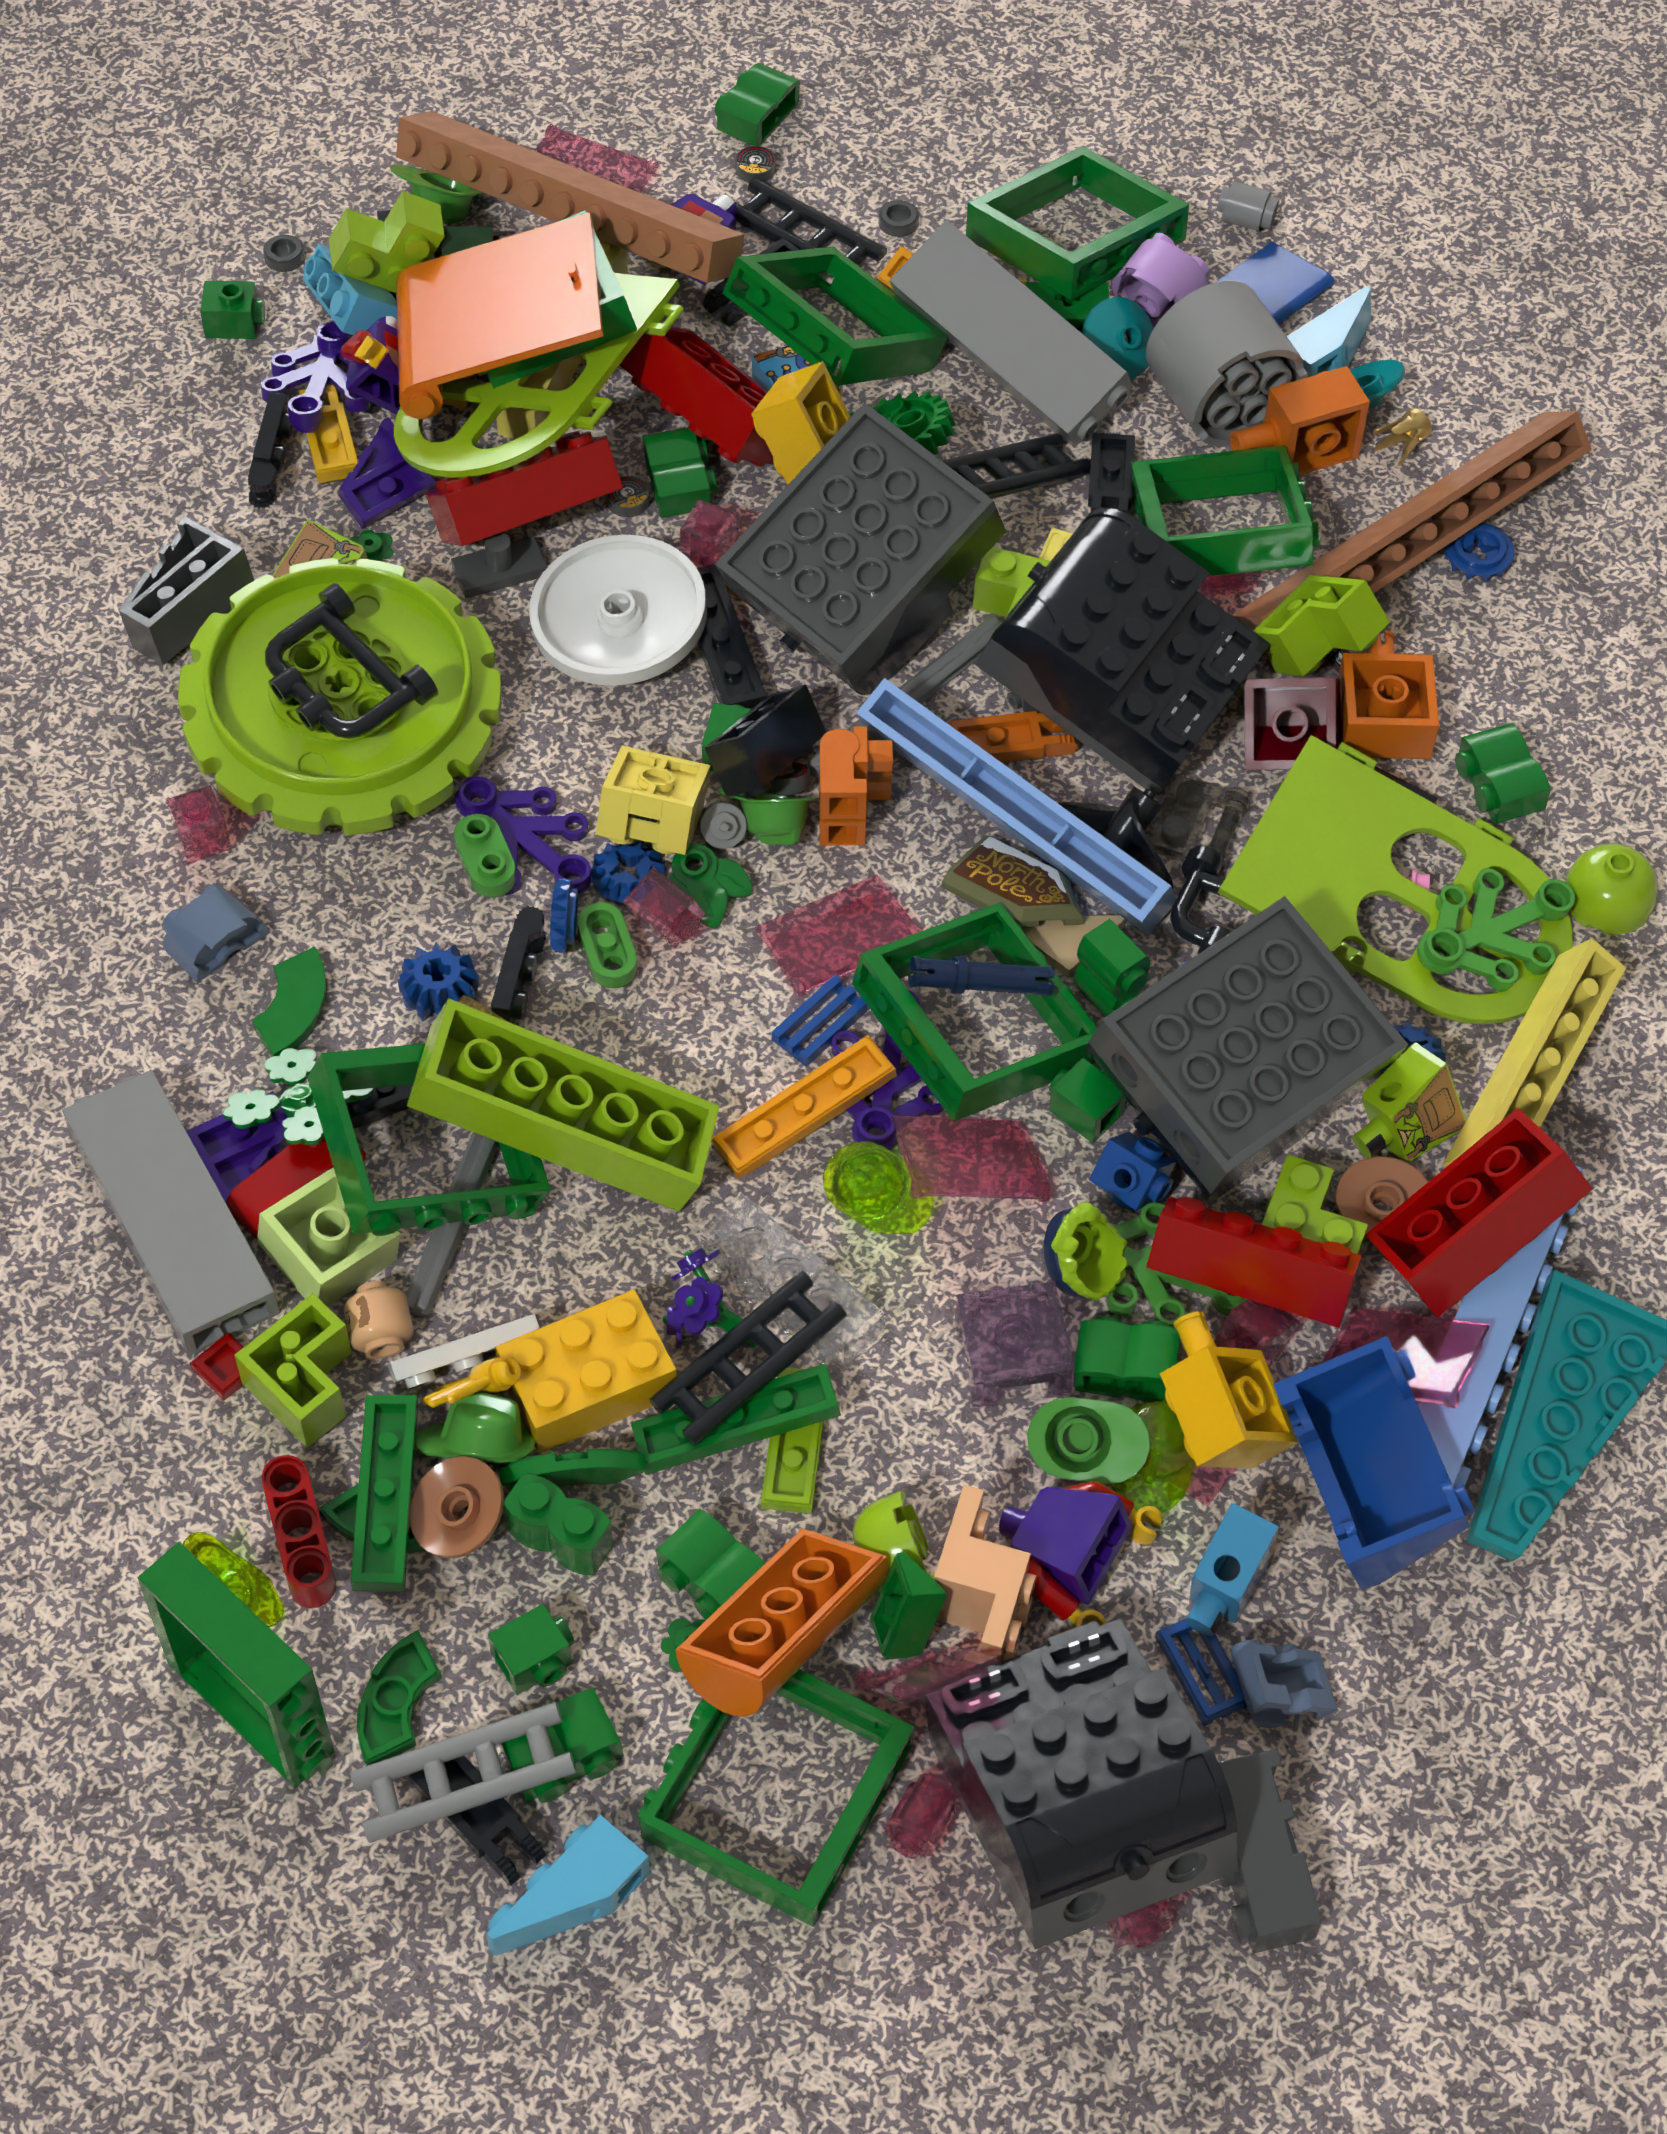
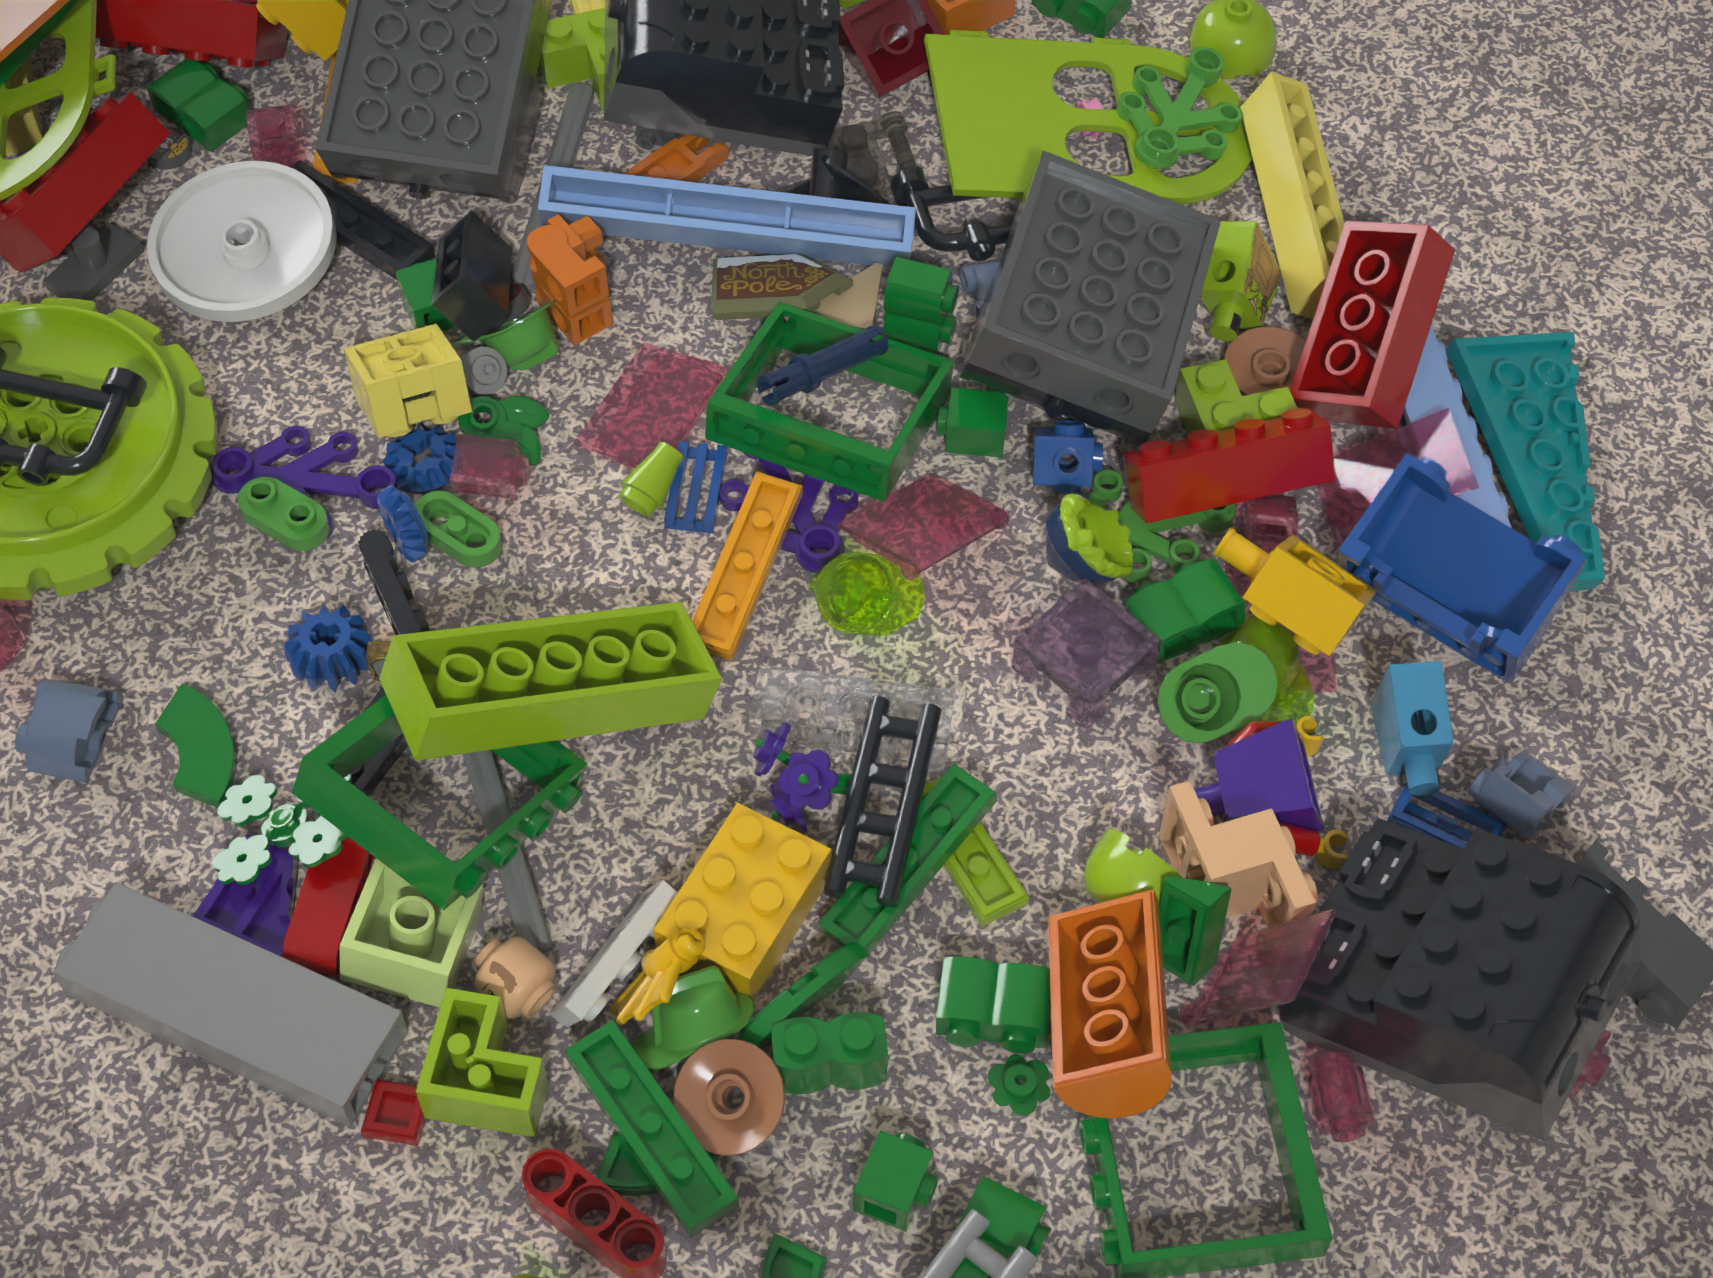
camera: 35 degrees left, 0 degrees up
none -> lime cone [618,442,684,518]

